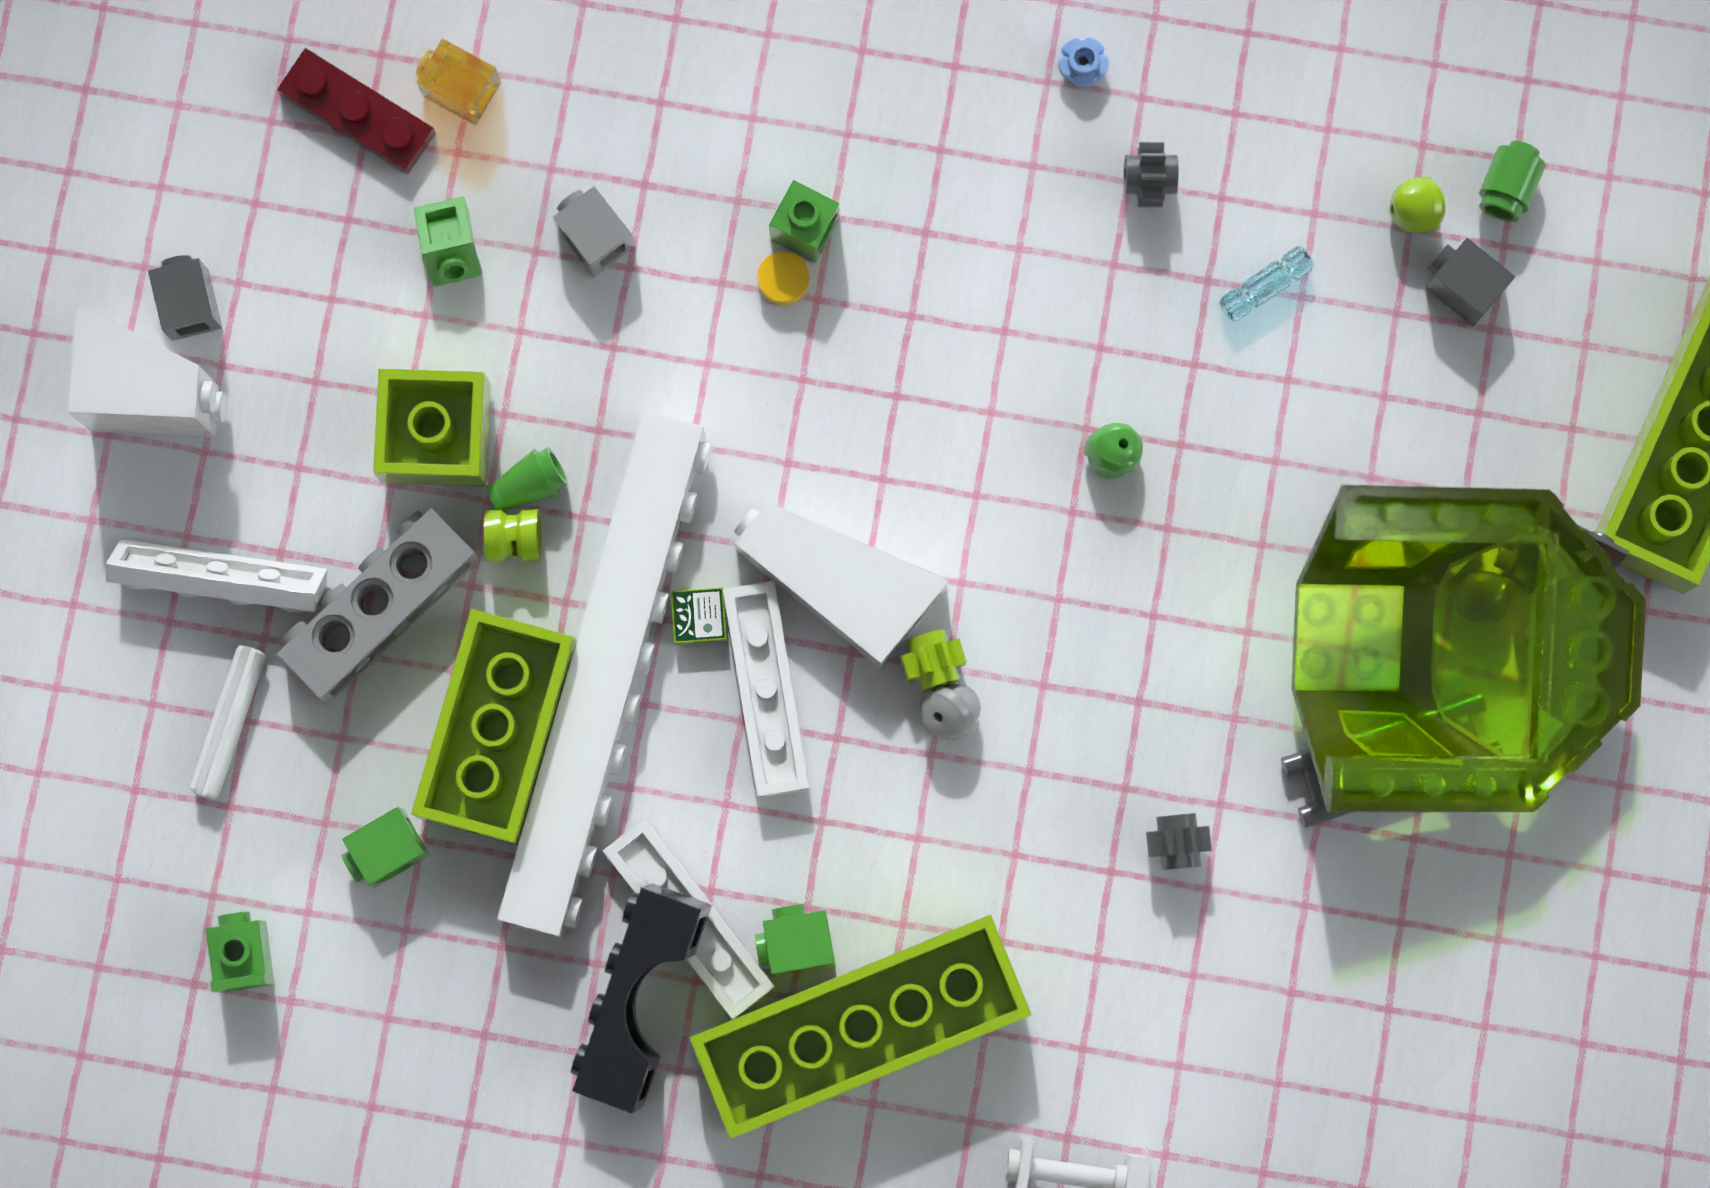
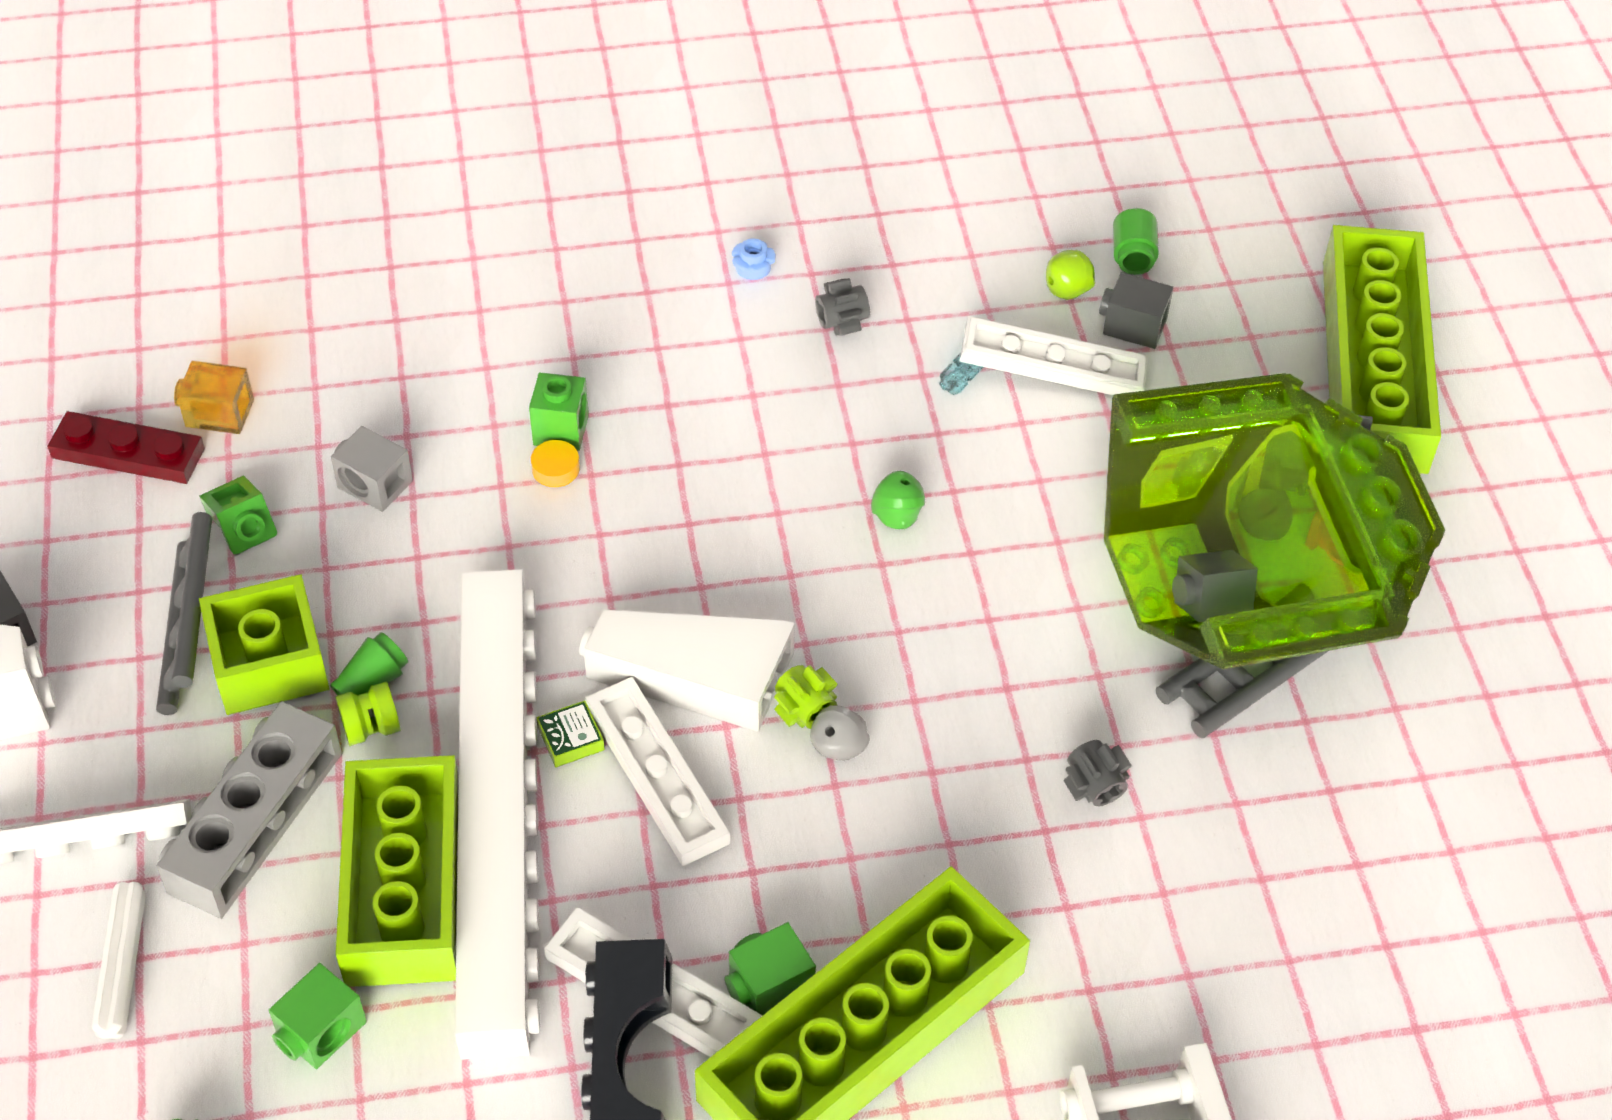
camera: 20 degrees left, 30 degrees down
none -> dark grey bar [156,512,212,715]
none -> white tile [960,316,1148,397]
none -> brick [1172,550,1258,622]

